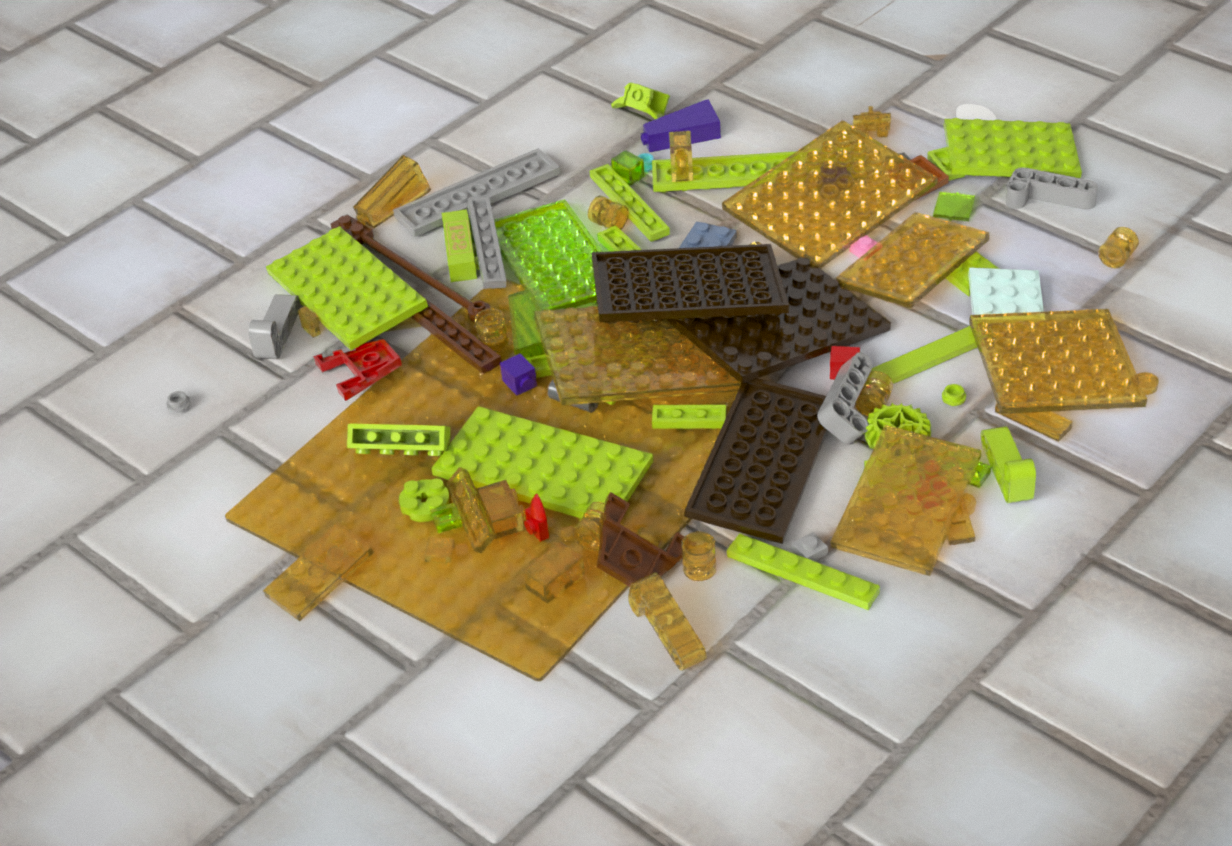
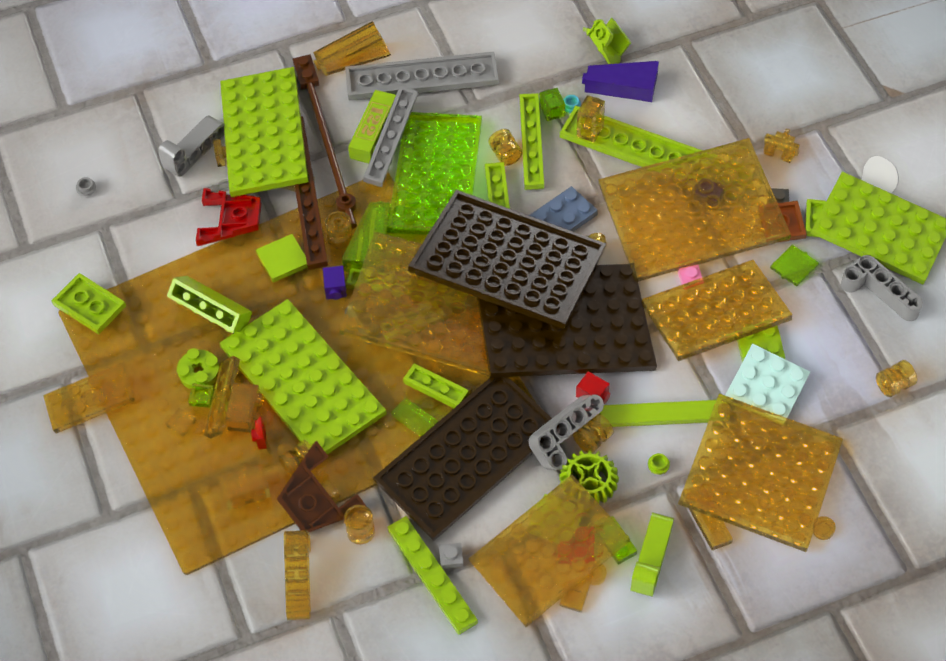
camera: 25 degrees right, 15 degrees up
none -> lime plate [51,273,126,335]
none -> lime tile [256,234,308,283]
none -> clear neon green tile [392,398,438,436]

